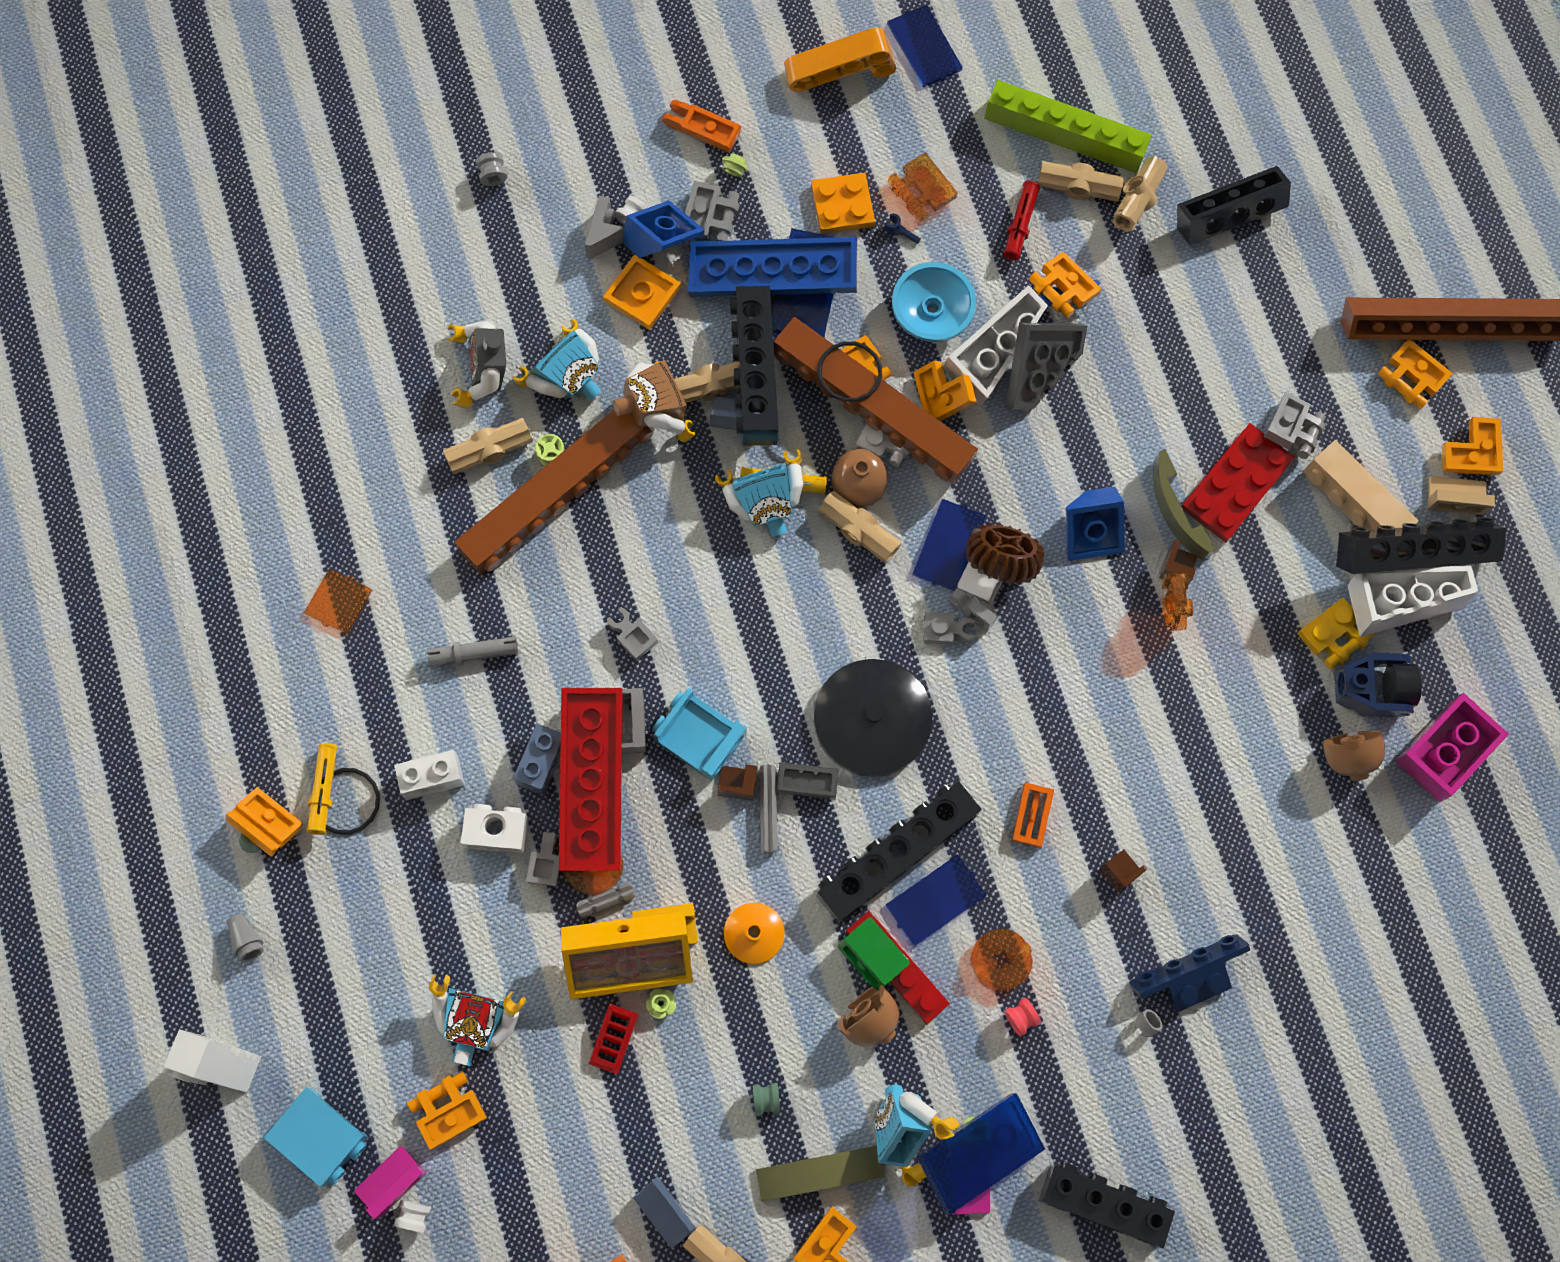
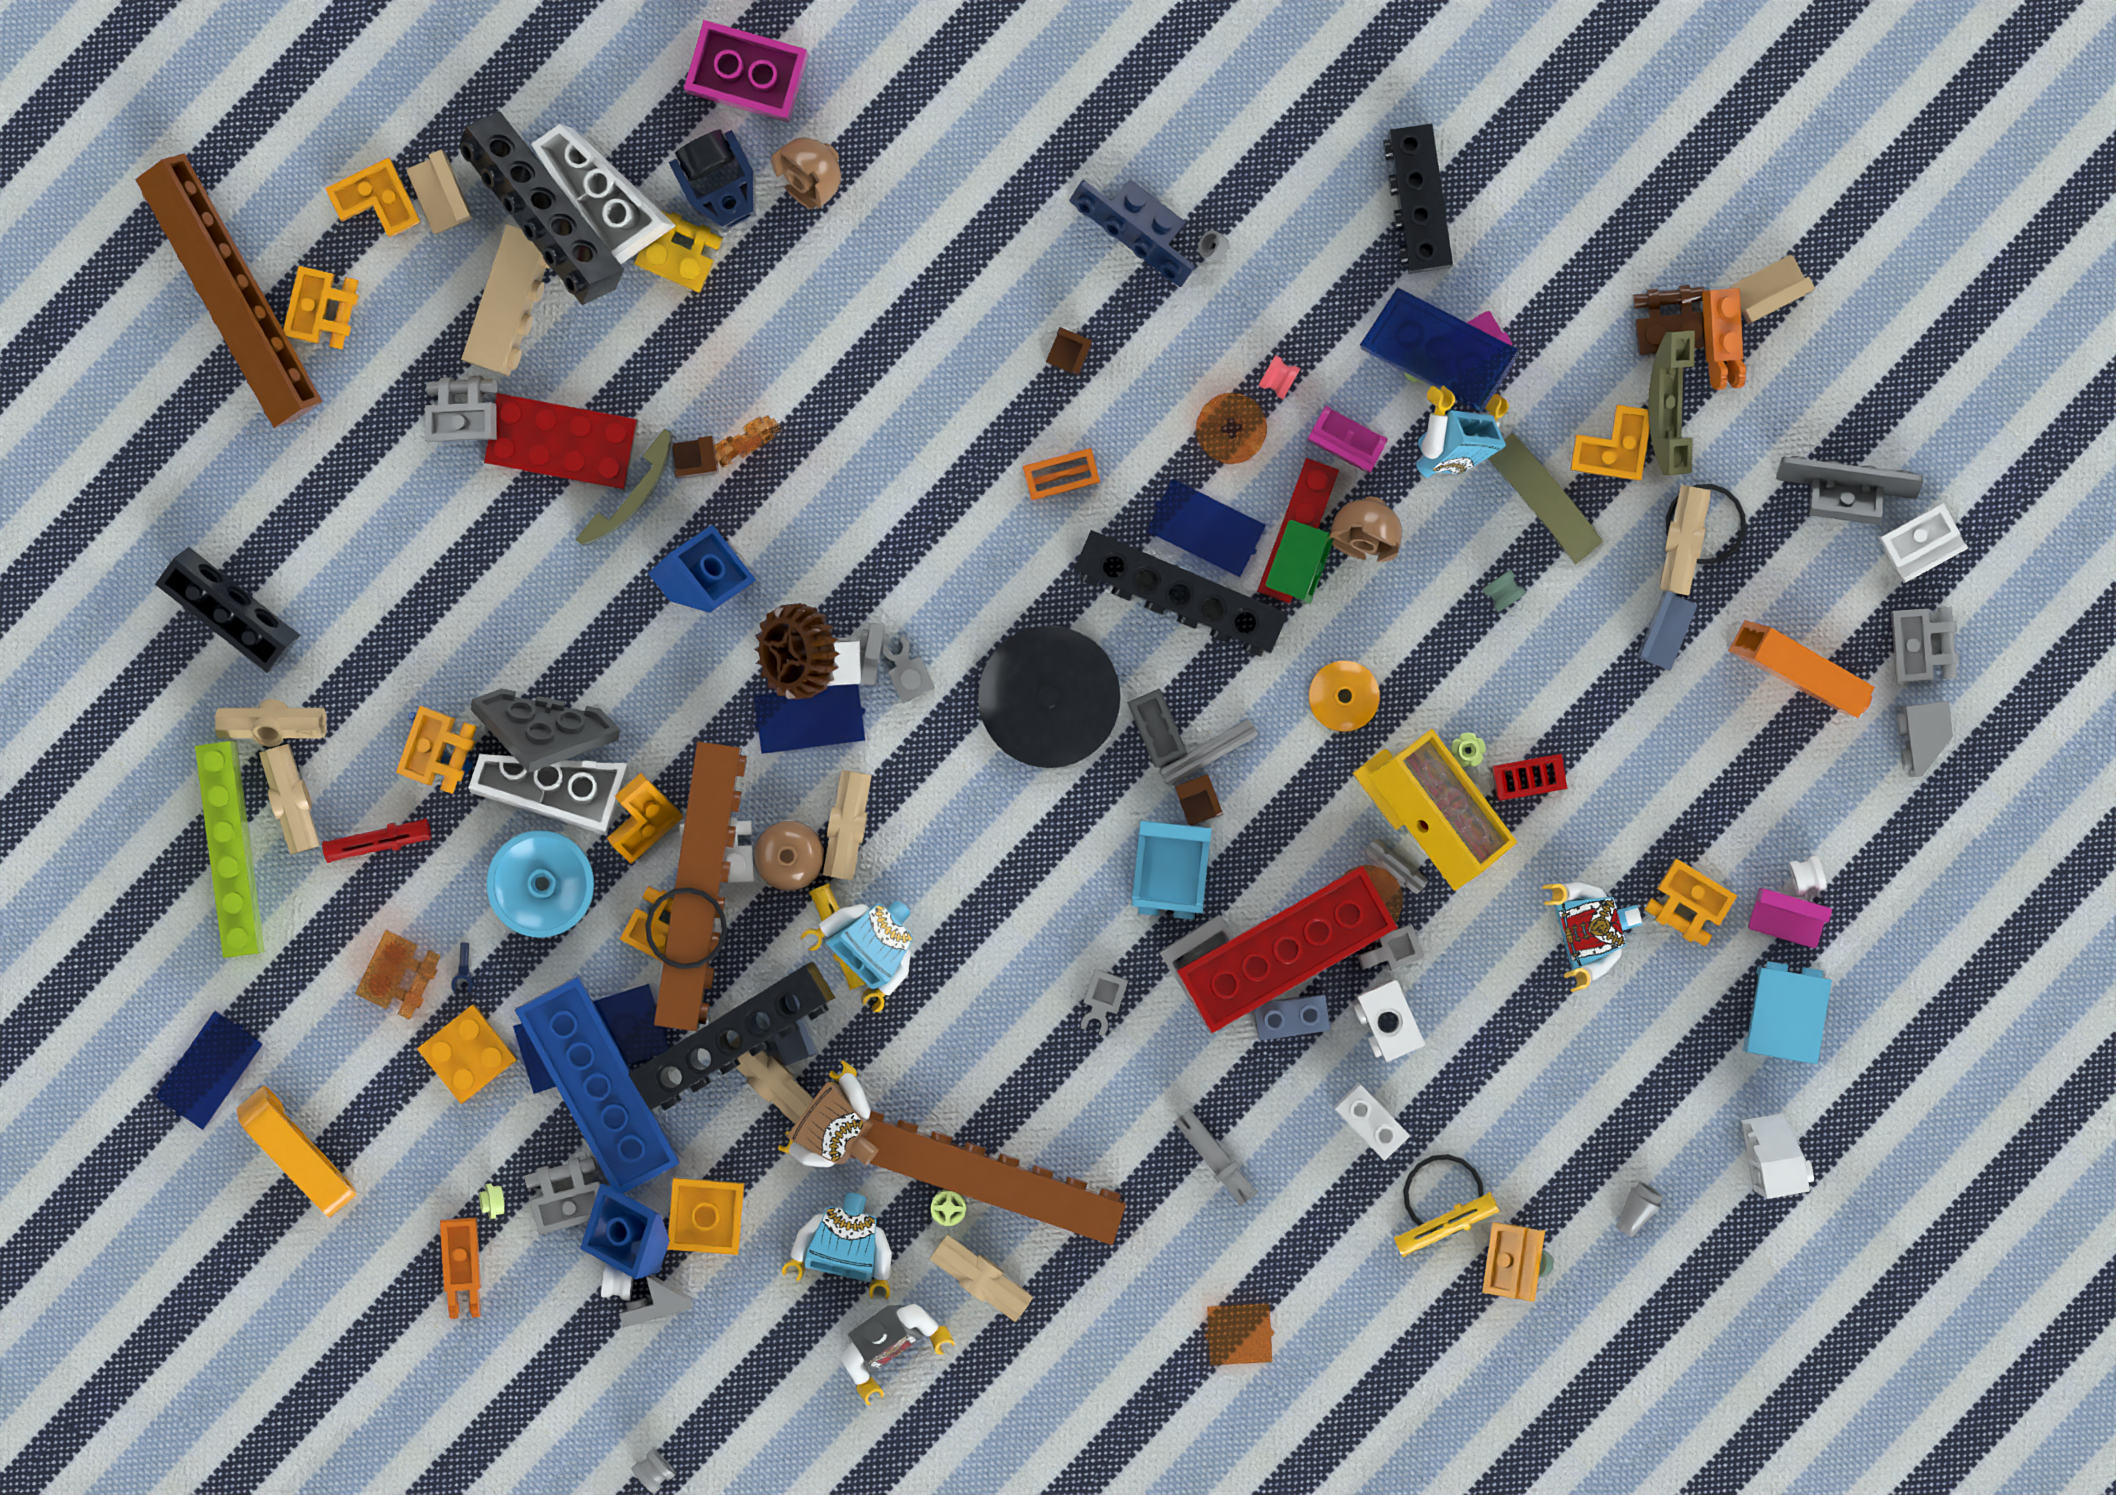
camera: 115 degrees left, 15 degrees up
none -> dark pink hinge [1307,405,1388,474]

